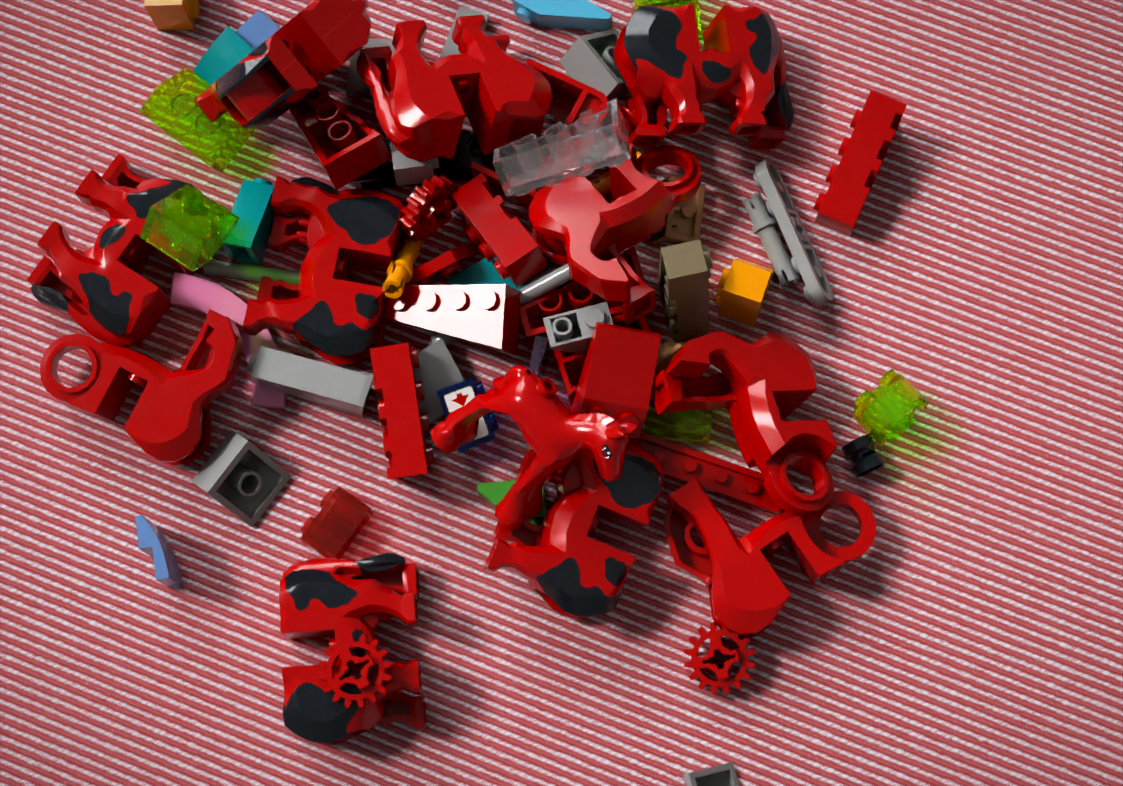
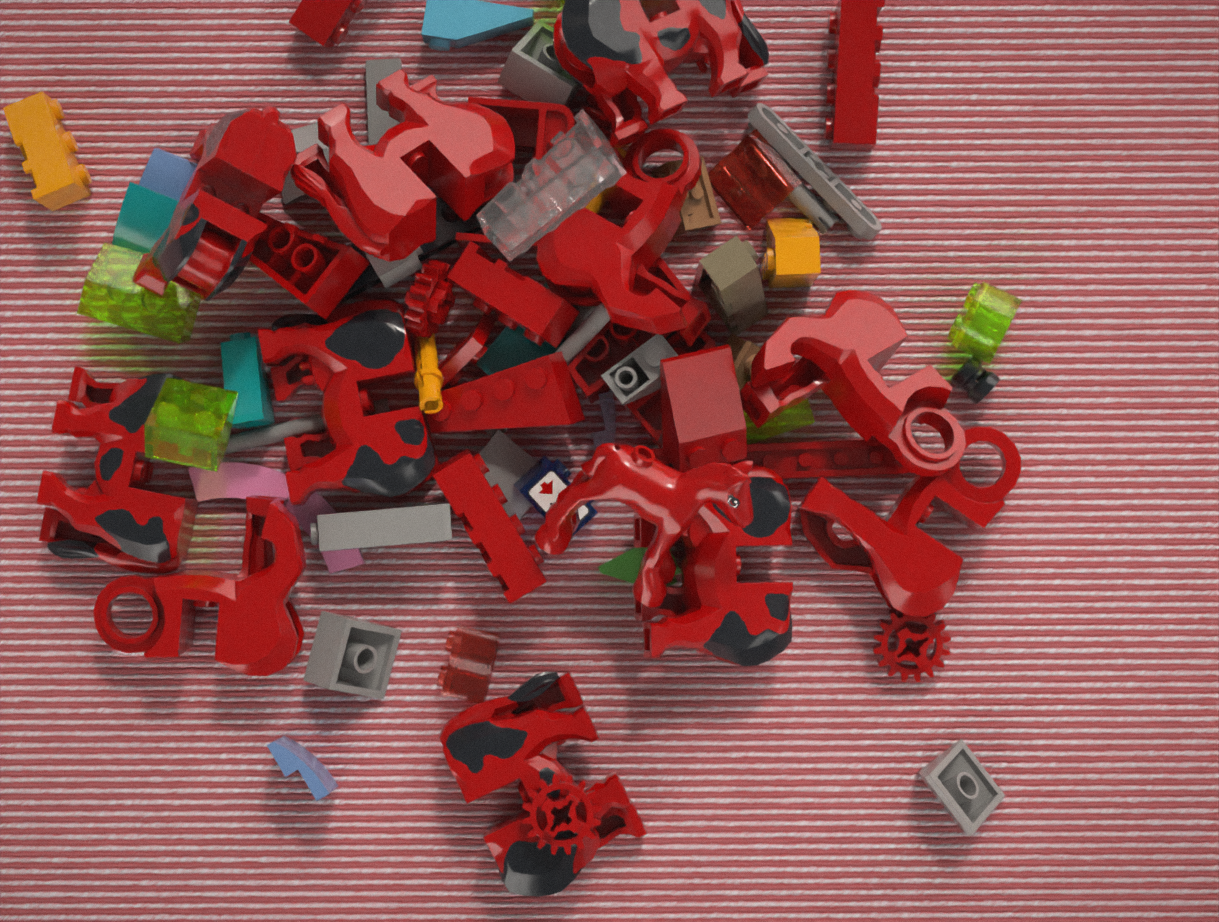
camera: 25 degrees left, 10 degrees up
none -> clear red slope [708,129,802,231]

